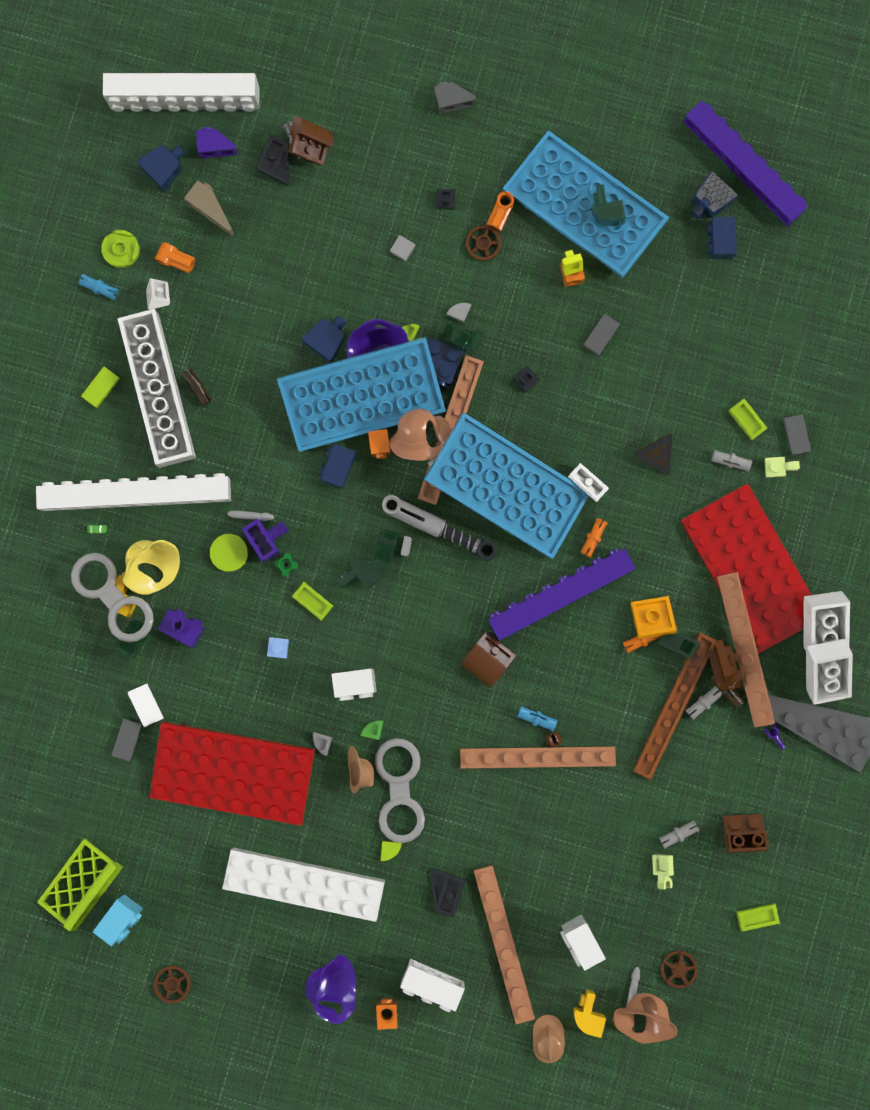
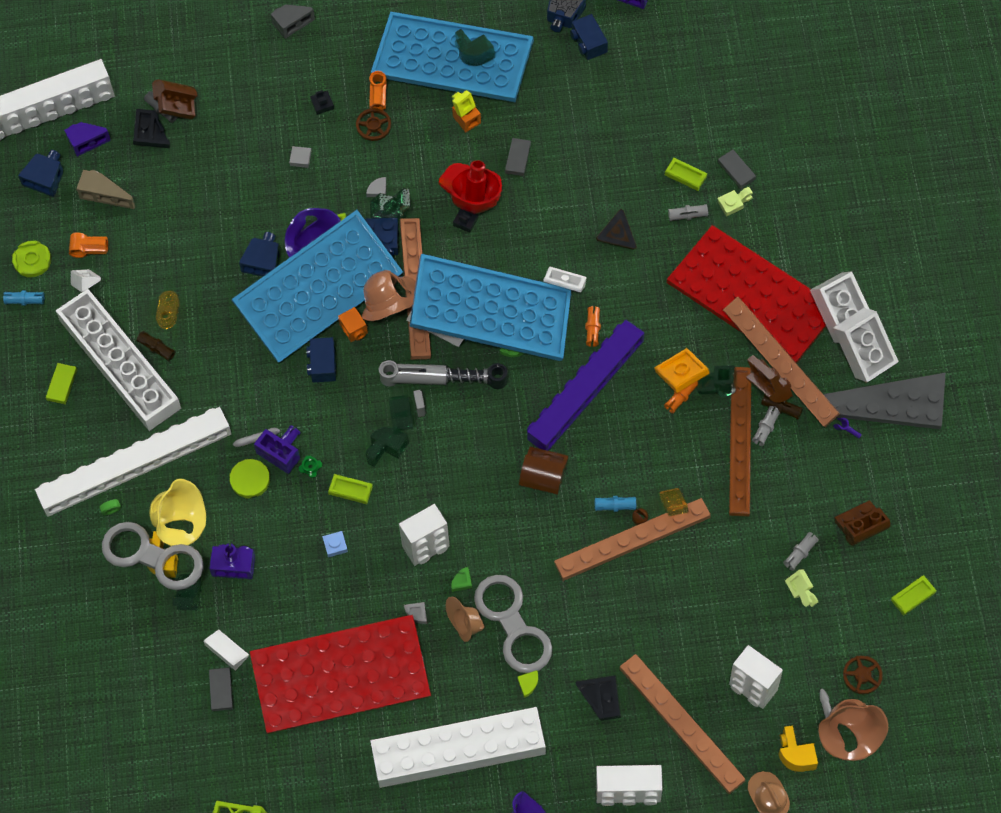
camera: 25 degrees left, 20 degrees down
none -> clear yellow plate [156,291,179,329]
none -> red piece [439,160,502,214]
none -> clear yellow plate [659,488,689,516]

